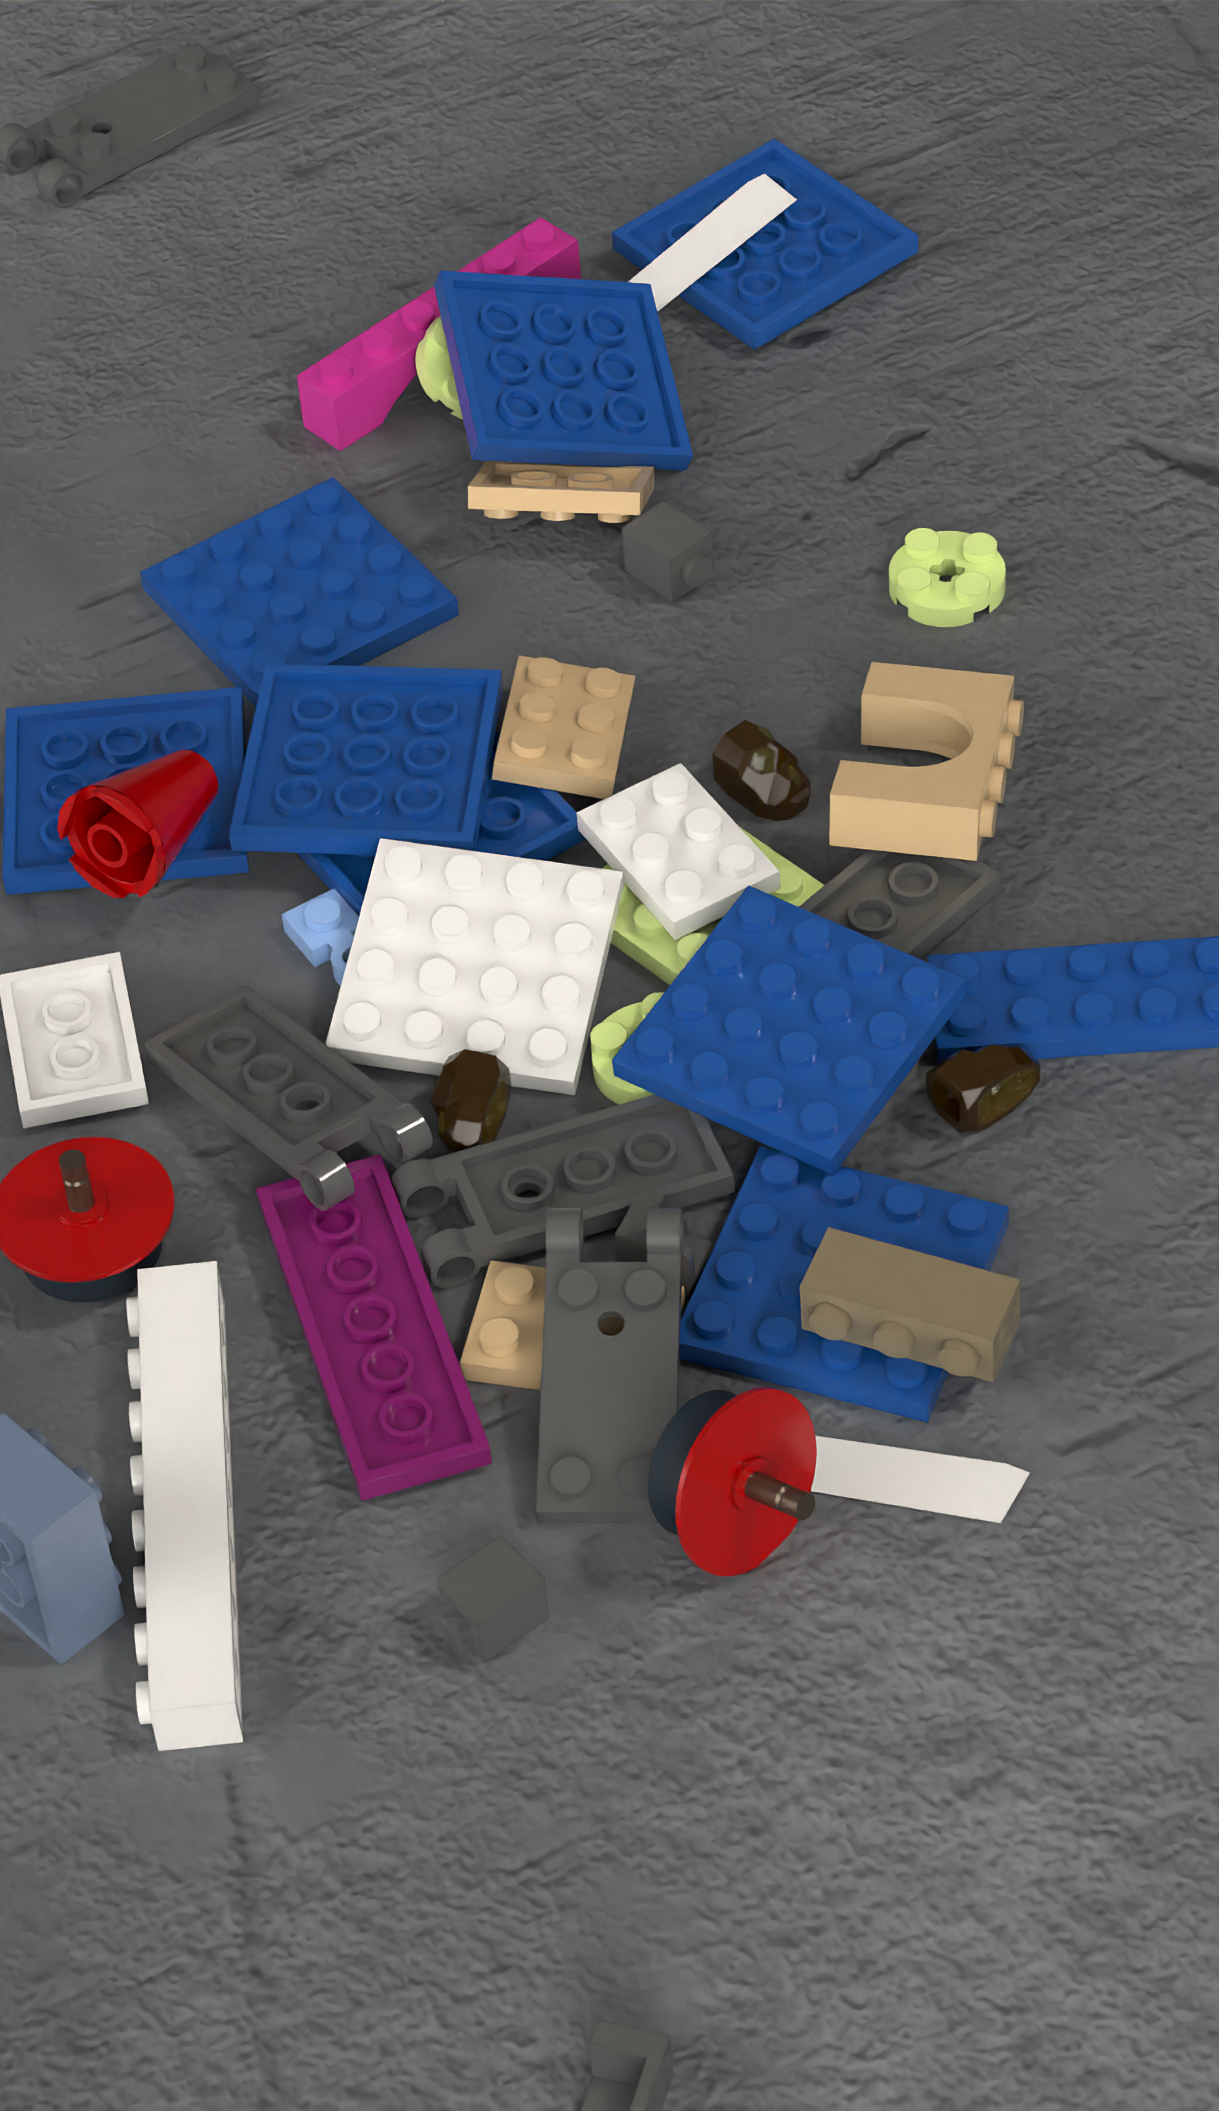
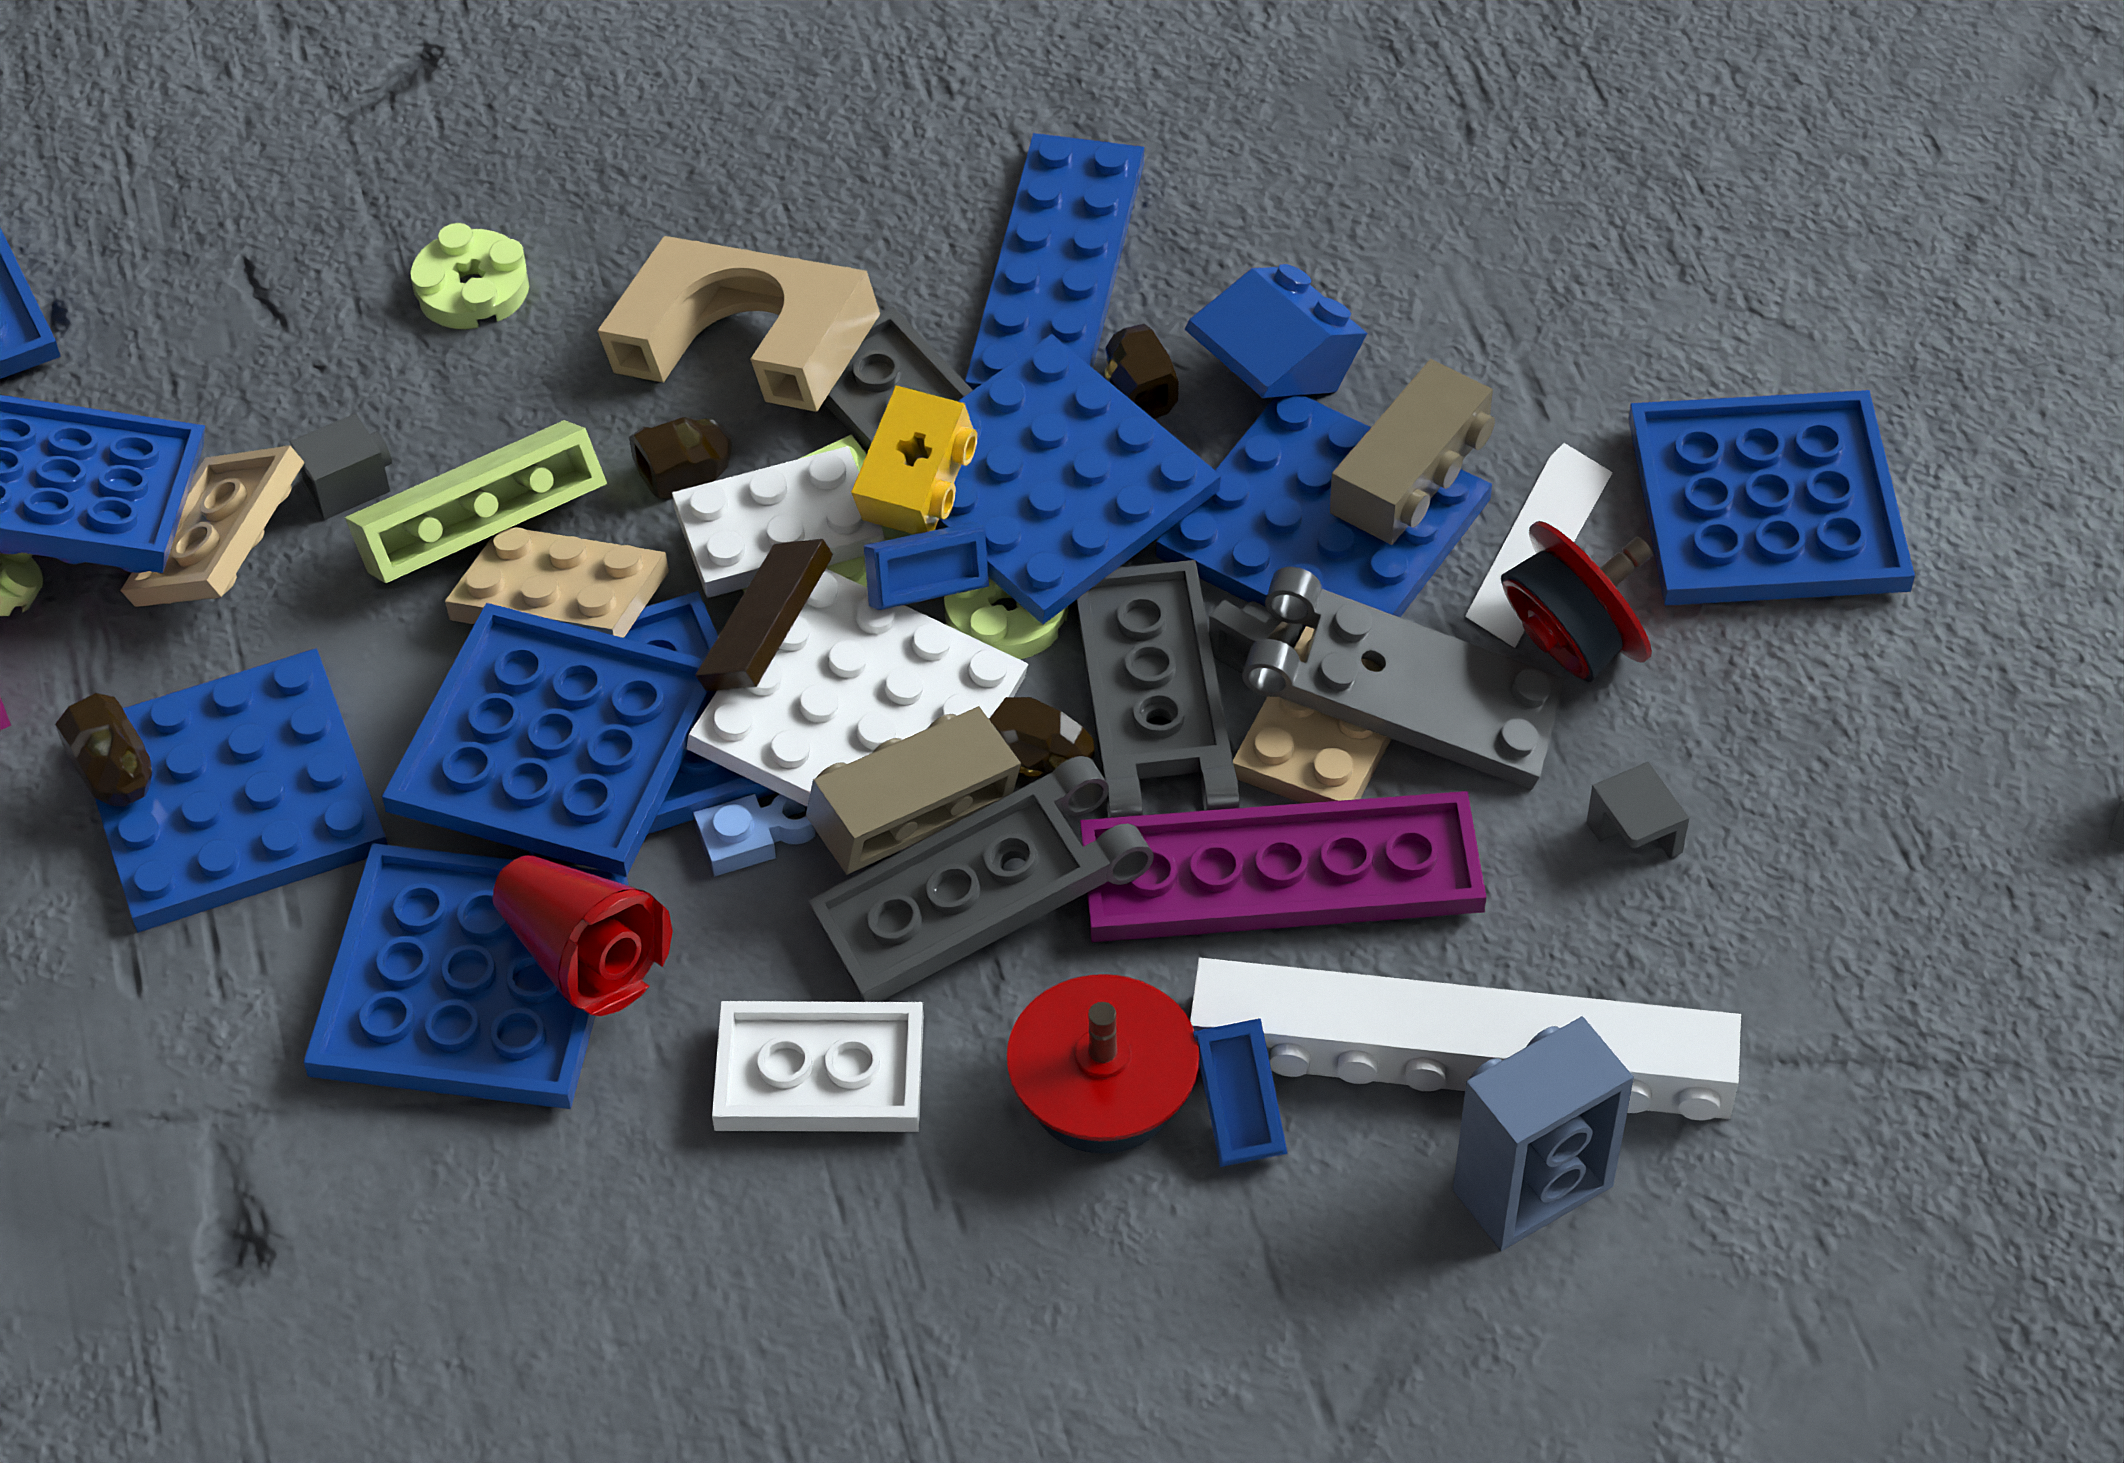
camera: 80 degrees left, 5 degrees up
none -> dark brown rock [55,693,152,807]
none -> yellowish green brick [345,420,607,583]
none -> dark brown tile [695,539,833,691]
none -> dark tan brick [806,706,1021,875]
none -> yellow brick [851,385,977,534]
none -> blue tile [864,522,989,610]
none -> blue slope [1184,264,1368,398]
none -> blue tile [1193,1018,1288,1167]
none -> blue plate [1628,390,1915,606]

